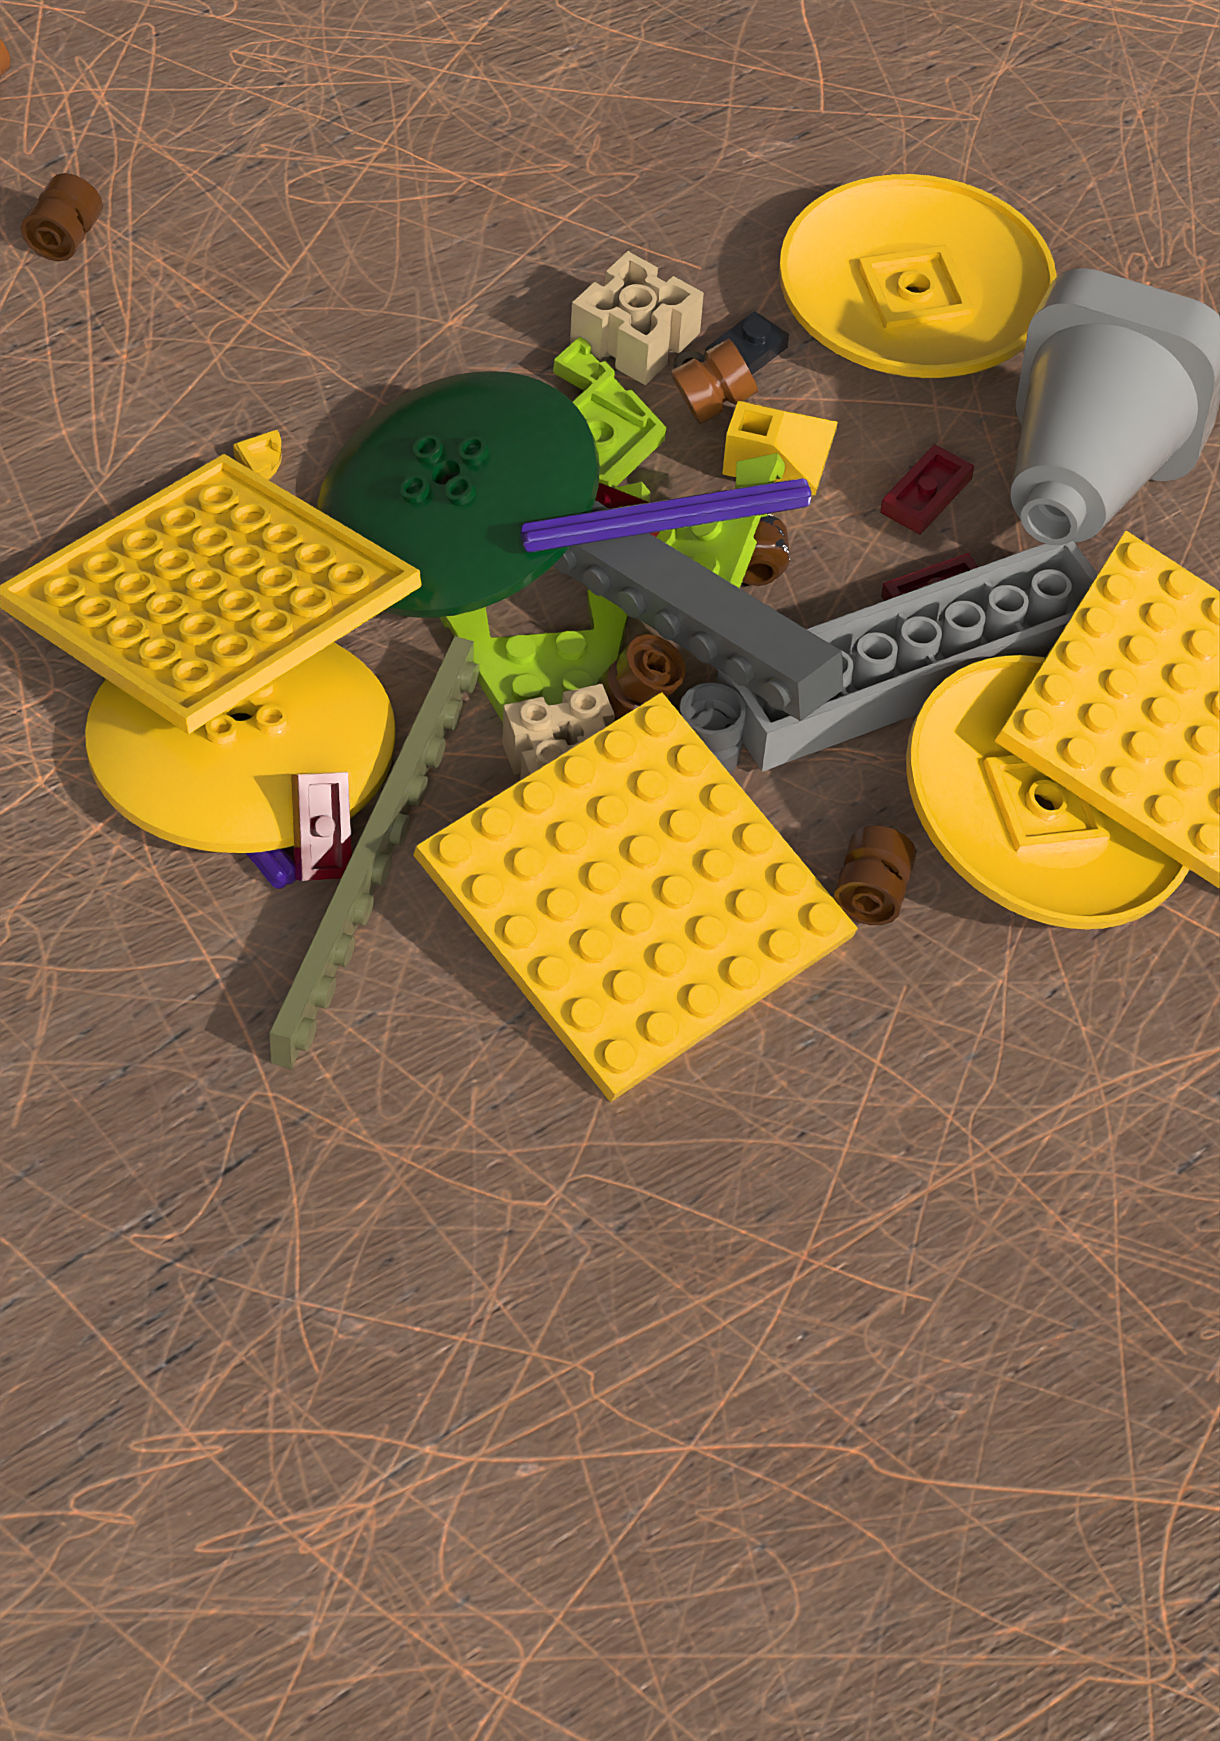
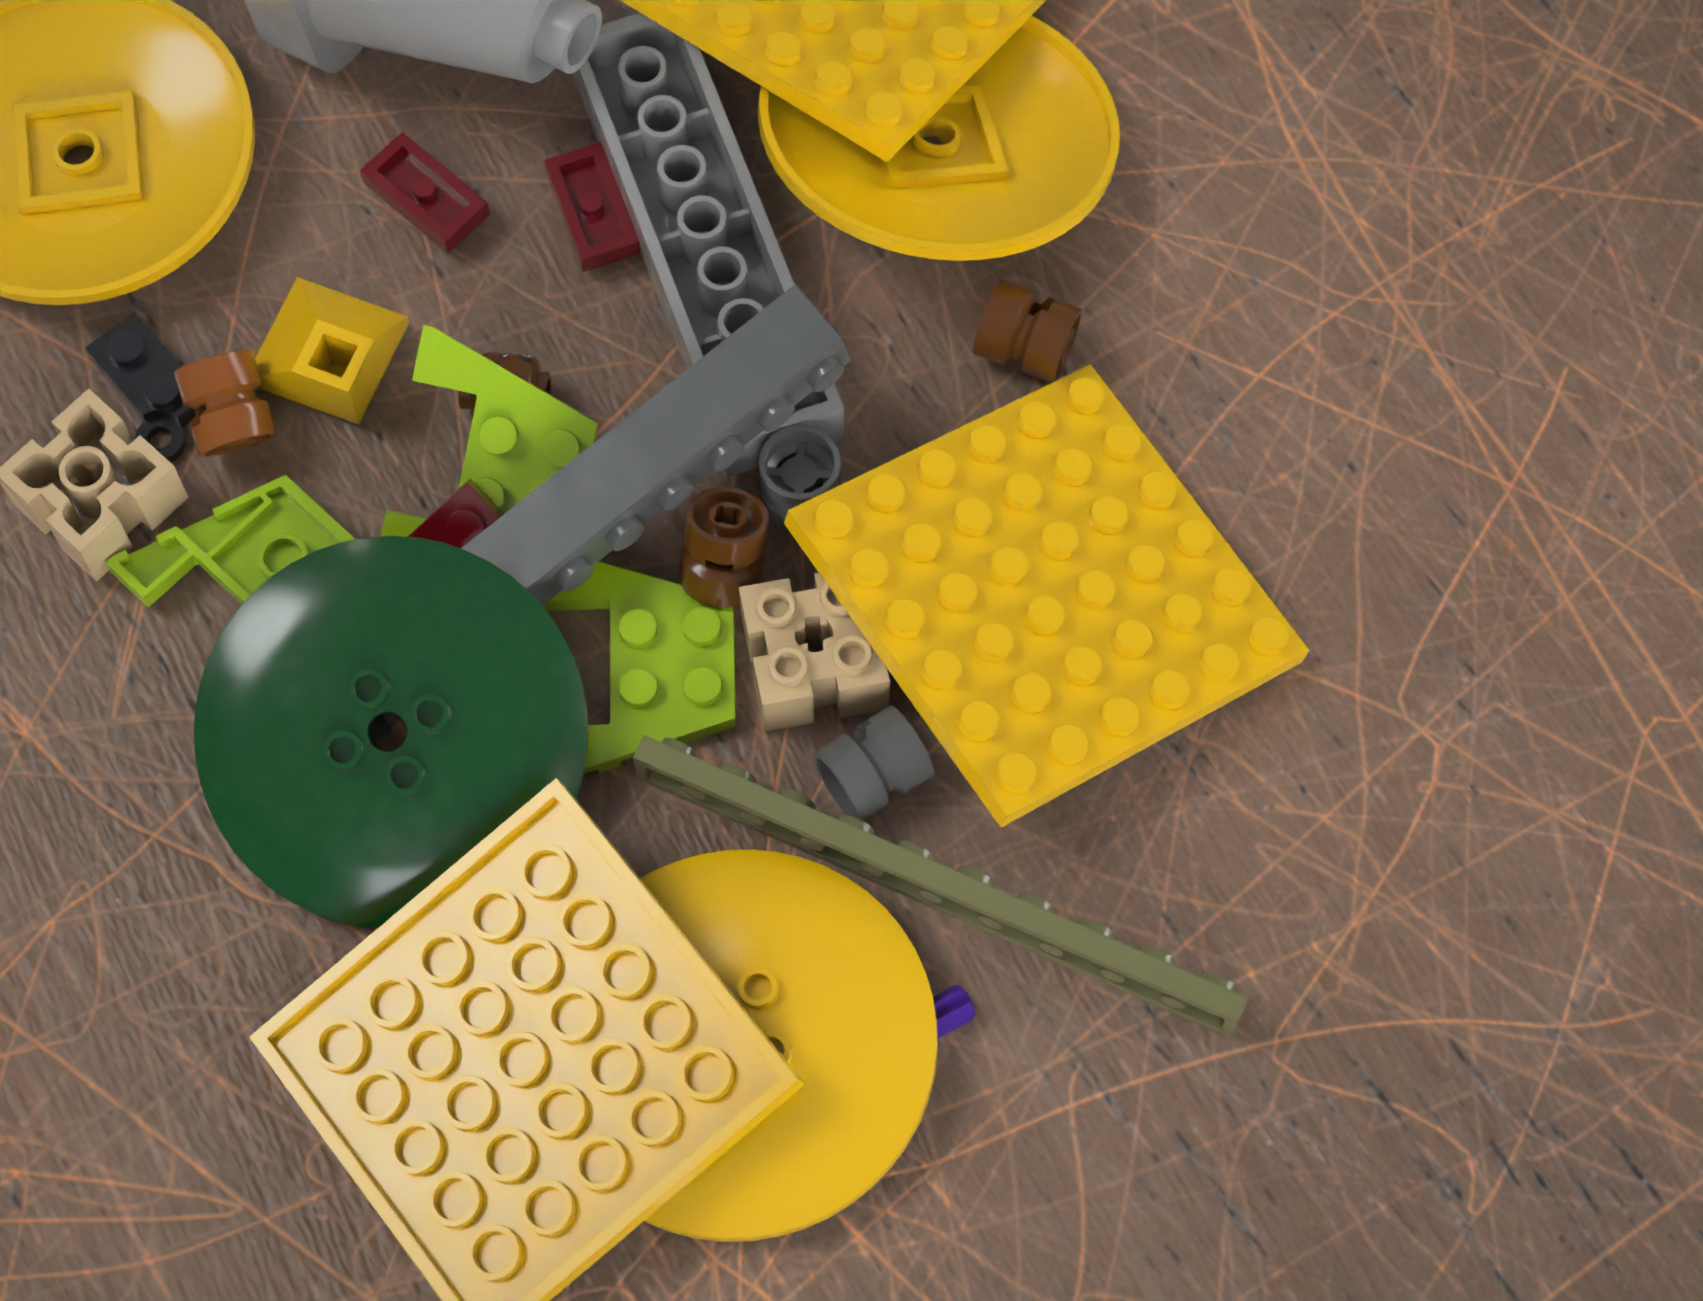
camera: 80 degrees left, 15 degrees up
yellow tile [233,429,282,480] -> none
plate [291,772,352,881] -> none
dark purple axle [520,478,811,553] -> none
none -> dark grey wheel [813,705,935,821]

